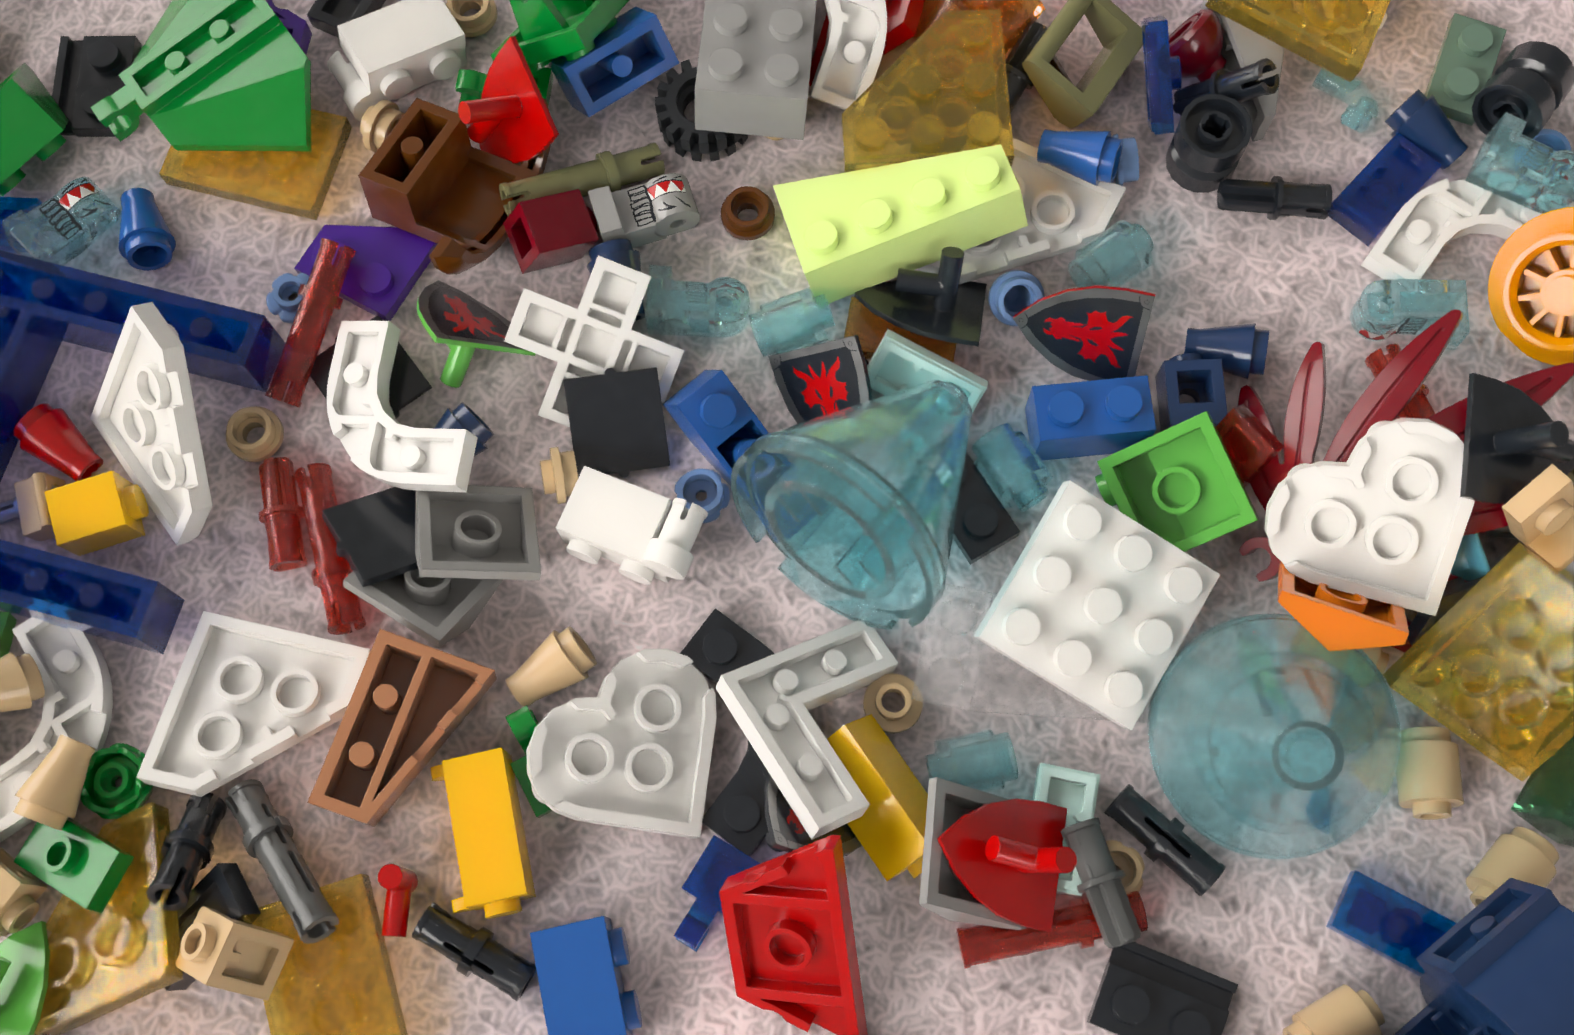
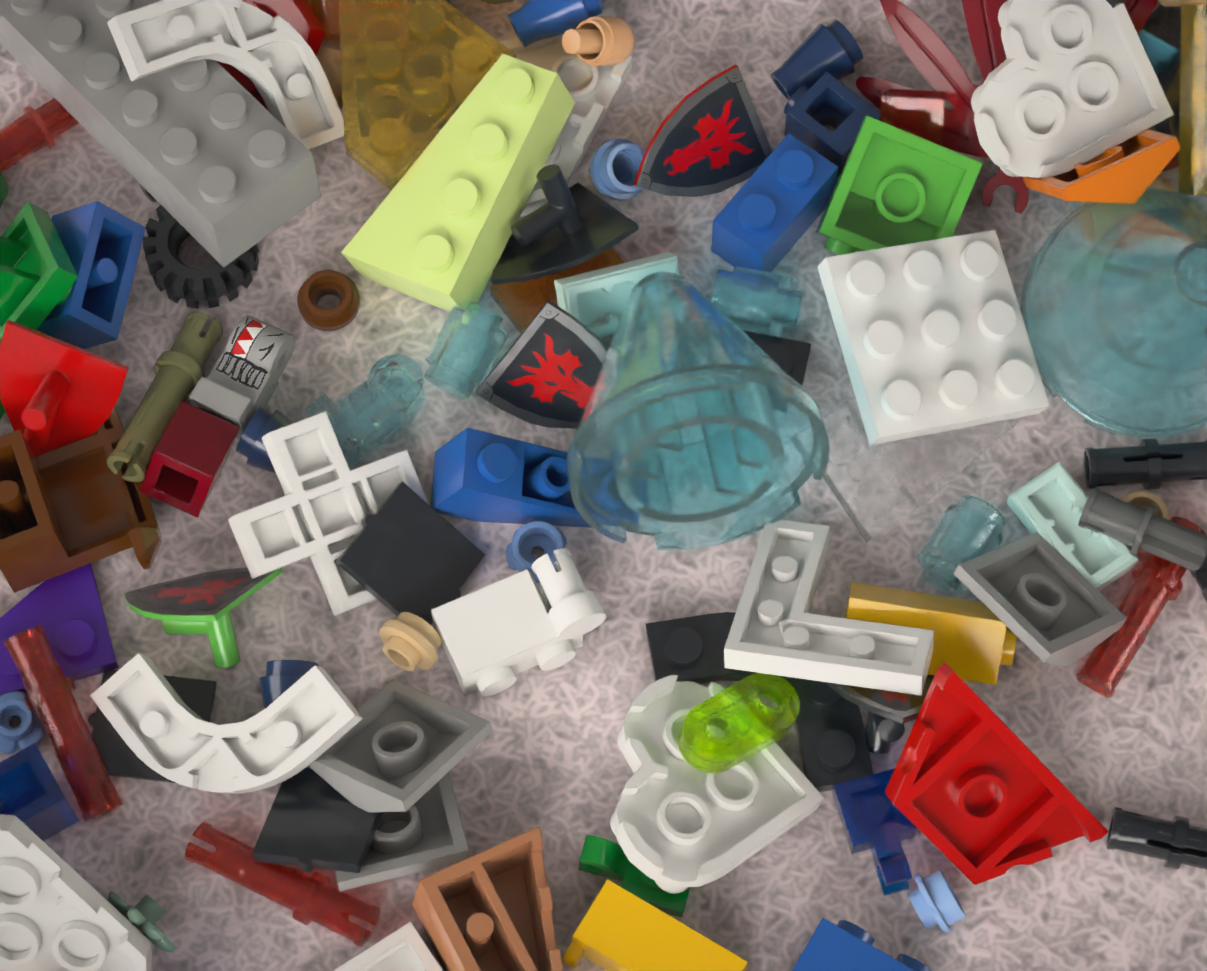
camera: 50 degrees left, 5 degrees down
tan plate [226,406,284,462] -> none
clear red axle [258,457,308,572] -> none
tan cone [506,626,597,707] -> none
tan plate [863,673,923,734] -> none
red shield [937,798,1077,933] -> none
clear light blue brick [1068,220,1154,288] -> none
none -> sand green plant [108,891,177,952]
none -> light nougat cylinder [562,16,635,66]
none -> clear neon green plate [678,673,800,773]
none -> light blue plate [908,869,966,933]

